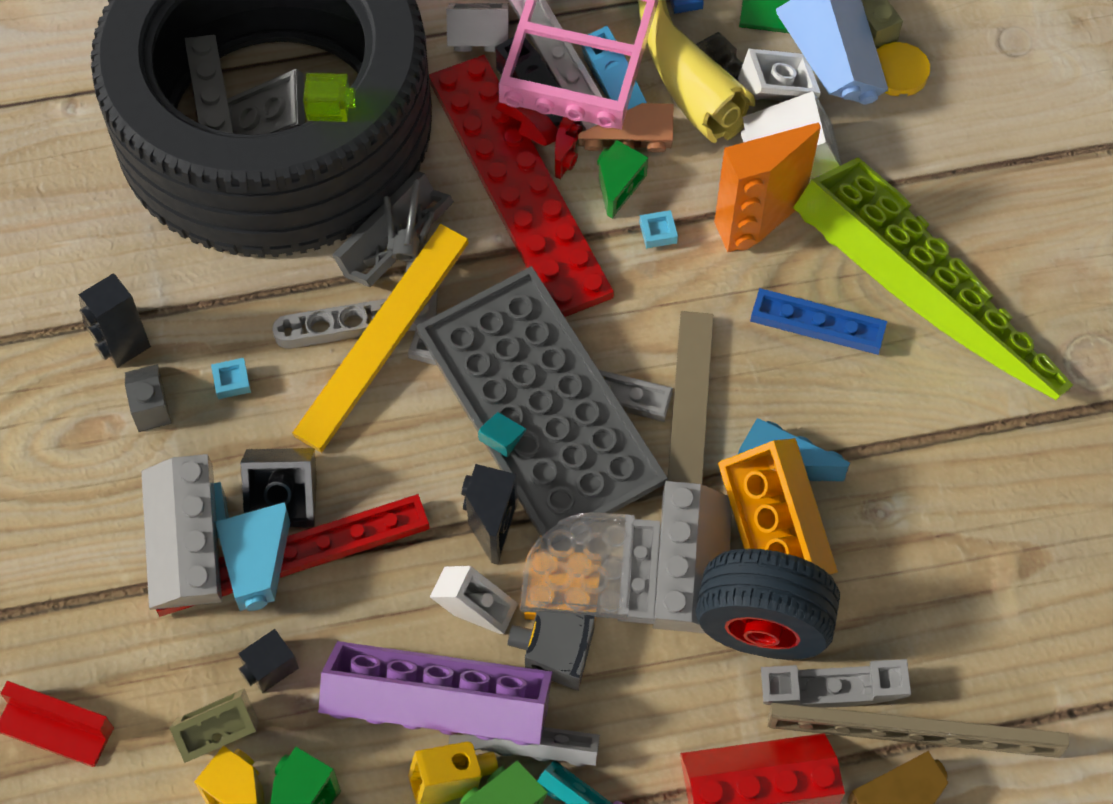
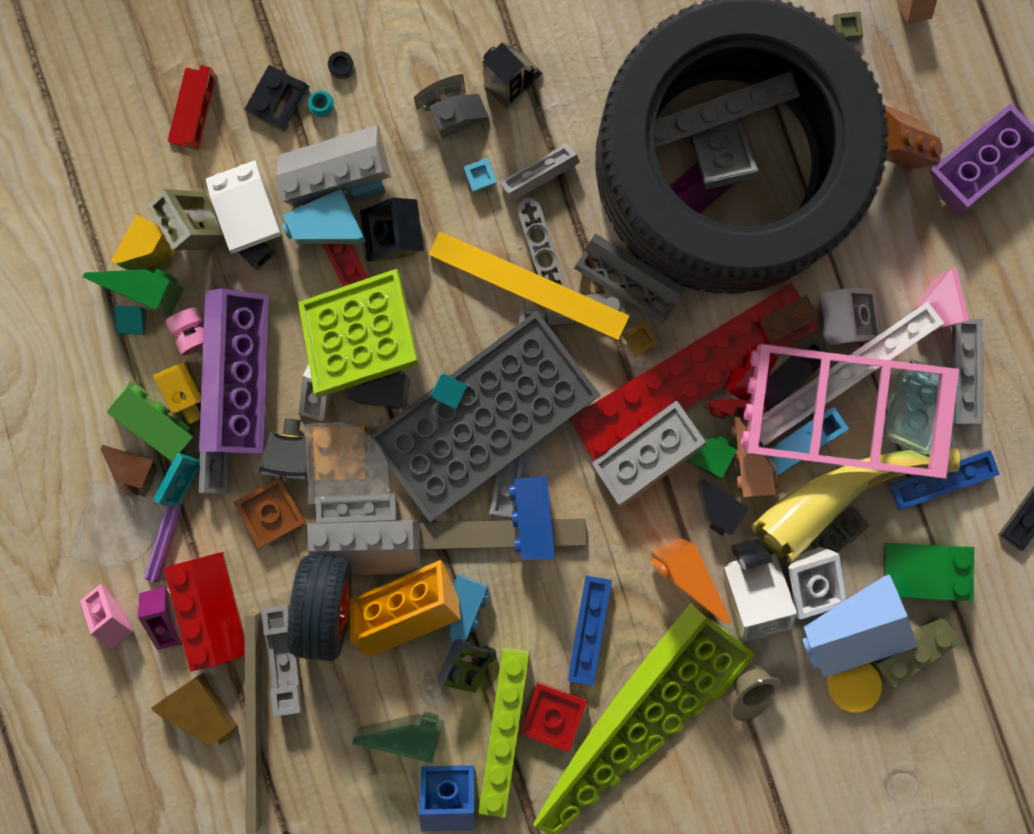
camera: 80 degrees right, 25 degrees up
clear neon green brick [303,73,355,122] -> none
dark grey plant [384,178,435,262] -> none
medium azure plate [639,210,678,249] -> none
none -> bright pink wheel [165,308,204,356]
none -> white slope [206,161,281,254]
none -> dark orange plate [233,477,307,549]
none -> black plate [244,65,310,133]
none -> lime plate [298,269,420,398]
none -> teal plate [308,90,334,117]
none -> black tile [328,51,355,80]
none -> clear green slope [352,712,443,763]
none -> clear smoke slope [414,74,466,112]
none -> blue slope [419,765,475,832]
none -> plate [436,639,496,693]
none -> lime brick [478,647,529,818]
none -> light grey plate [500,143,580,201]
none -> blue slope [509,476,555,560]
none -> red plate [519,681,587,752]
none -> light grey plate [592,401,708,507]
none -> pearl gold plate [622,321,659,357]
none -> black slope [697,479,749,536]
none -> black slope [731,538,773,570]
none -> dark tan piece [732,664,781,721]
none -> reddish brown plate [758,295,819,343]

